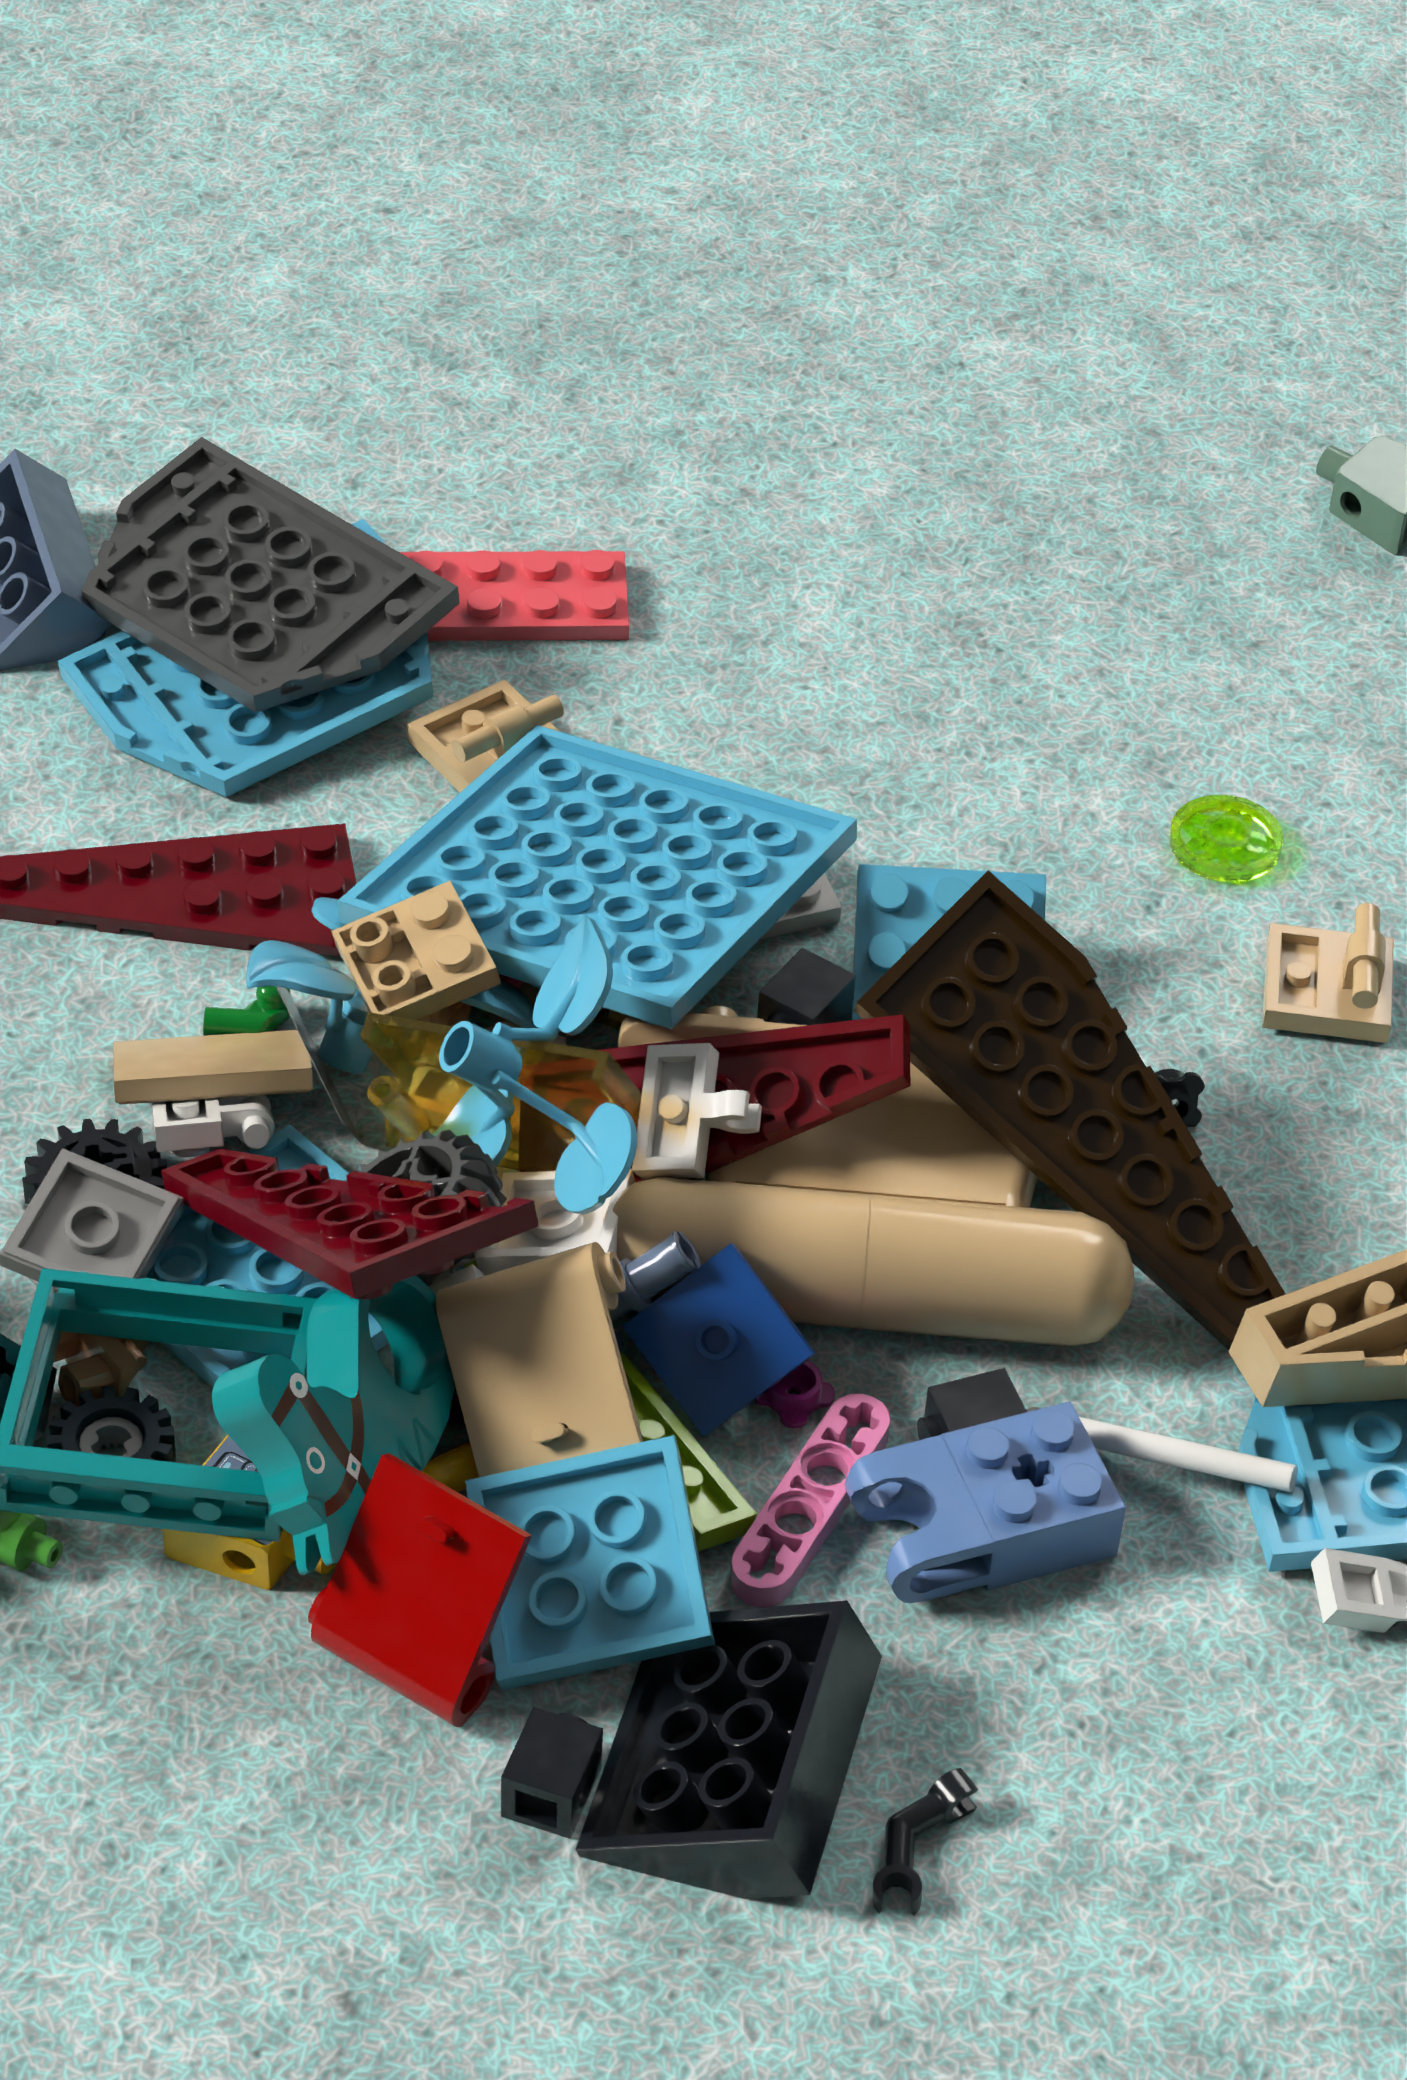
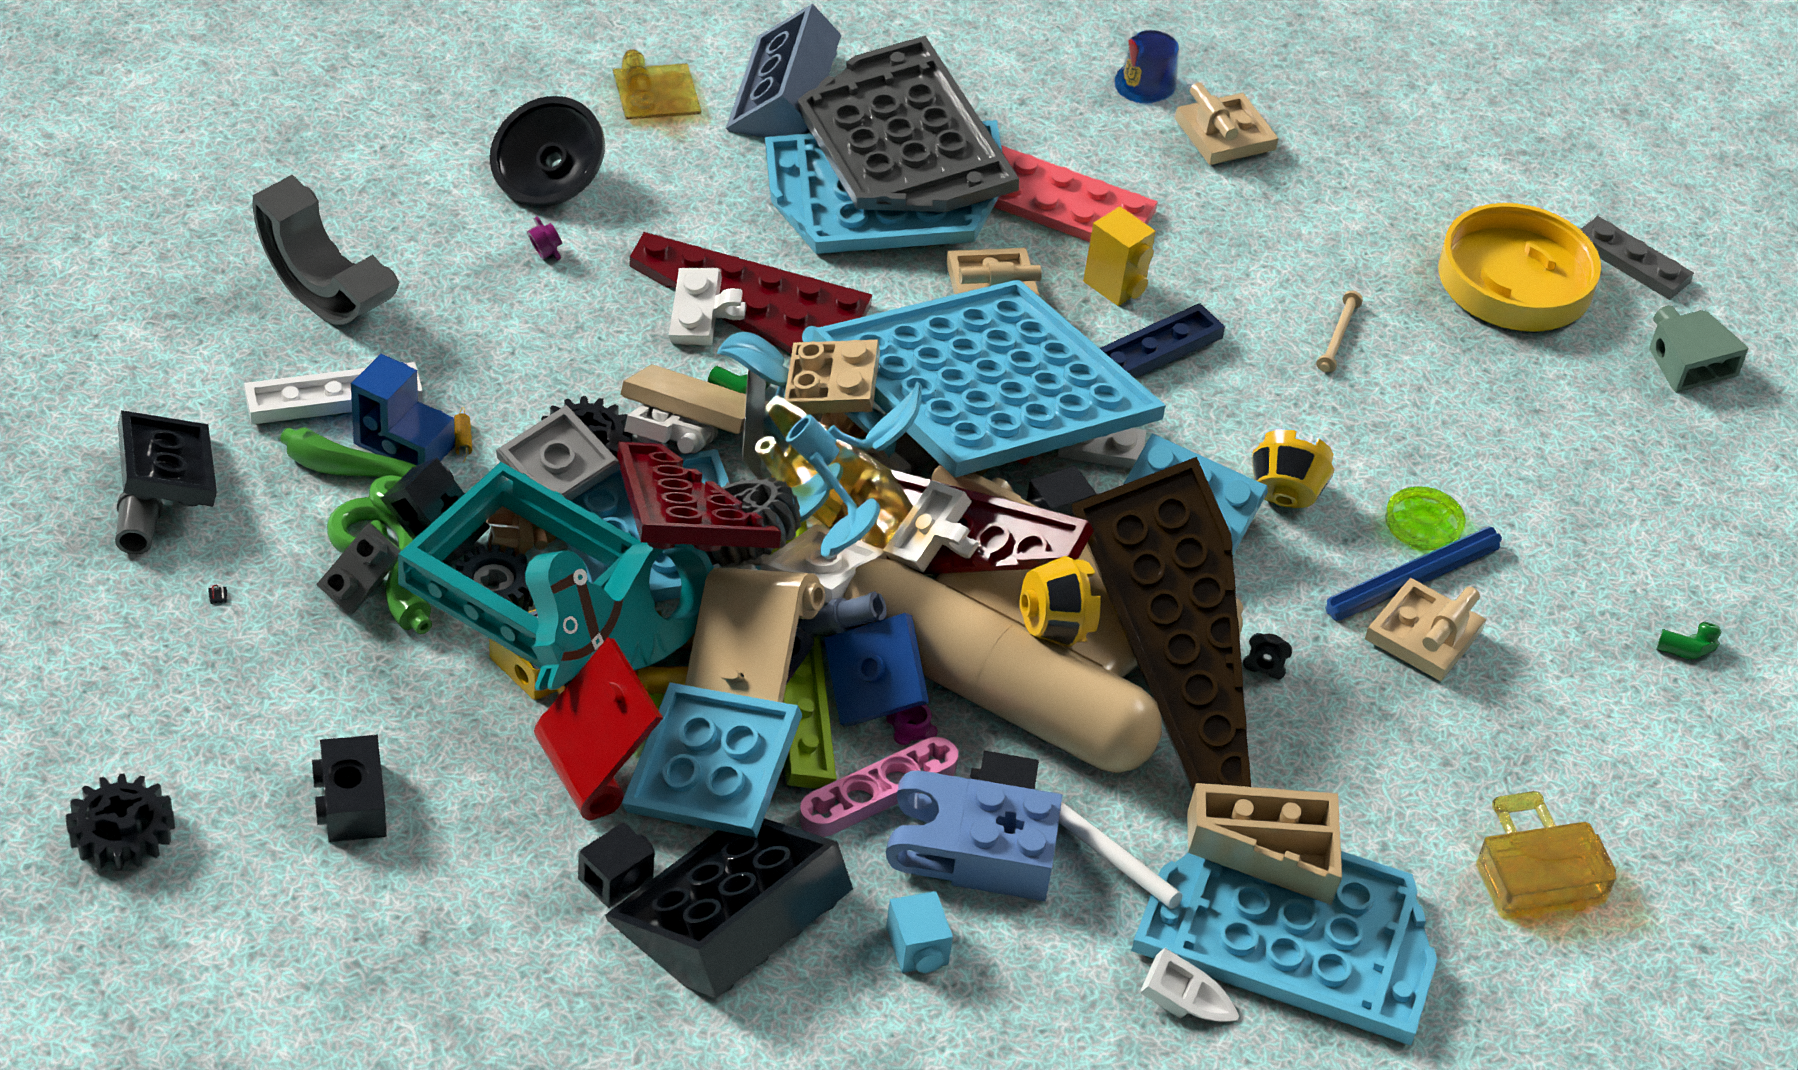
camera: 25 degrees right, 0 degrees up
black arm [873,1768,978,1916] -> none
none -> black brick [312,734,387,842]
none -> white plate [669,268,746,345]
none -> medium azure brick [886,891,953,973]
none -> yellow cone [1020,556,1101,647]
none -> yellow brick [1083,206,1156,306]
none -> dark blue plate [1100,303,1225,378]
none -> clear blue hat [1114,30,1179,103]
none -> tan plate [1175,82,1279,165]
none -> yellow cone [1251,430,1335,508]
none -> tan axle [1316,290,1363,373]
none -> blue axle [1325,526,1502,621]
none -> yellow brick [1438,203,1601,331]
none -> dark grey plate [1580,216,1694,300]

